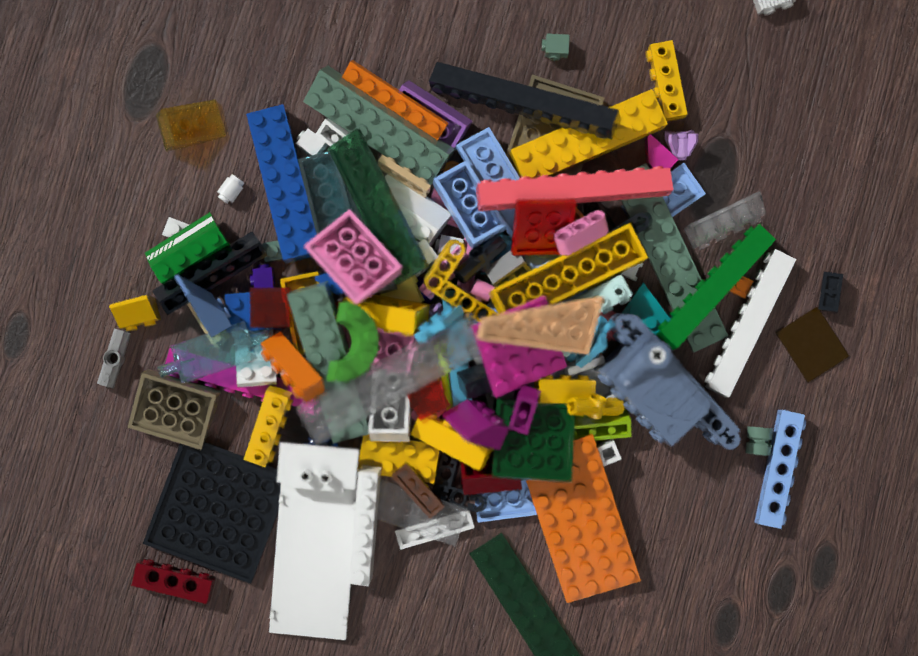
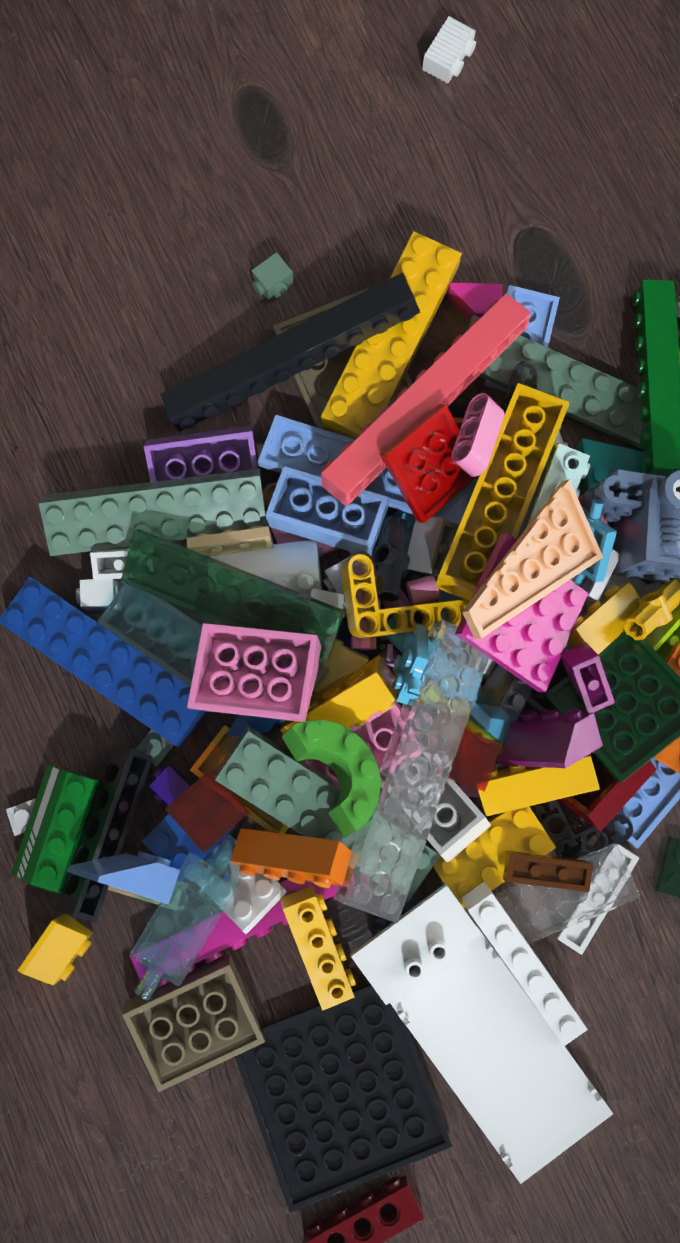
camera: 45 degrees left, 5 degrees down
light grey piece [97,328,131,388] -> none
white brick [217,174,244,203] -> none
orange plate [342,60,449,140] -> none
yellow brick [646,40,687,121] -> none
lavender brick [664,130,698,160] -> none
clear slope [684,191,766,250] -> none

